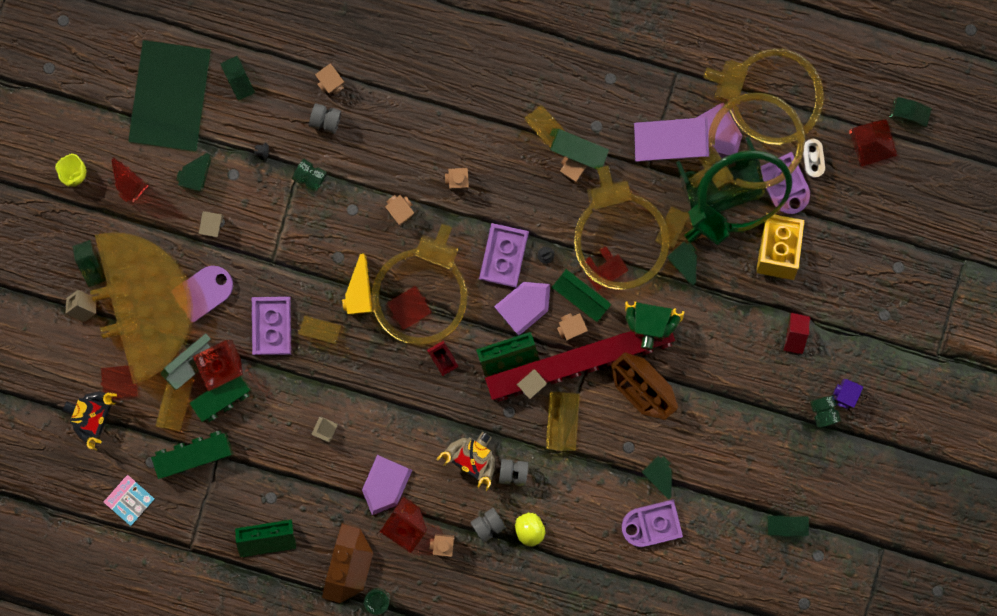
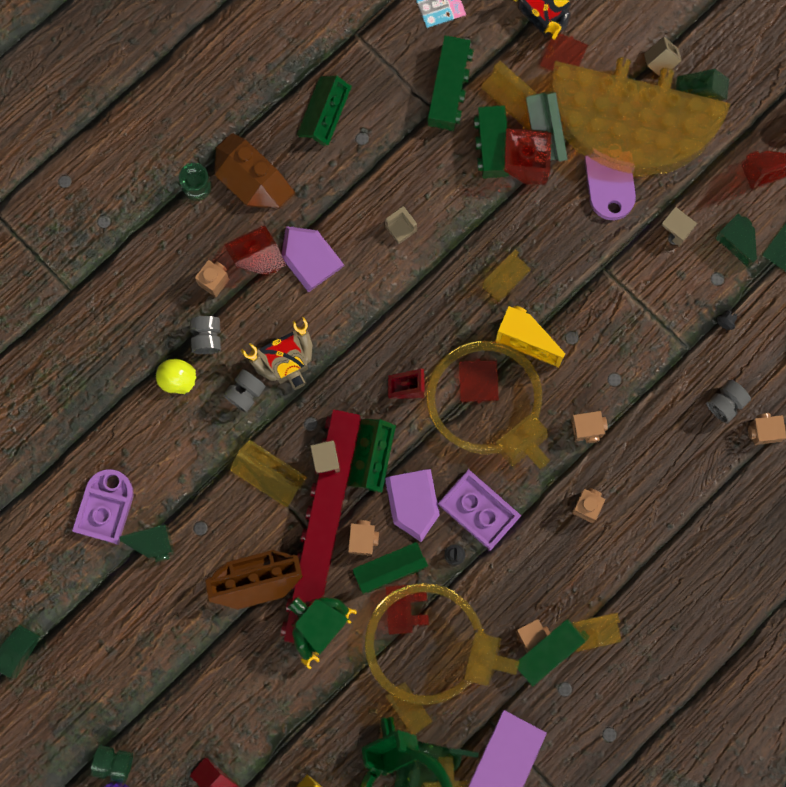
camera: 120 degrees right, 10 degrees down
medium lavender tile [252,297,291,355] -> none
clear green wheel [292,158,327,193] -> none
clear green slope [666,242,697,286] -> none

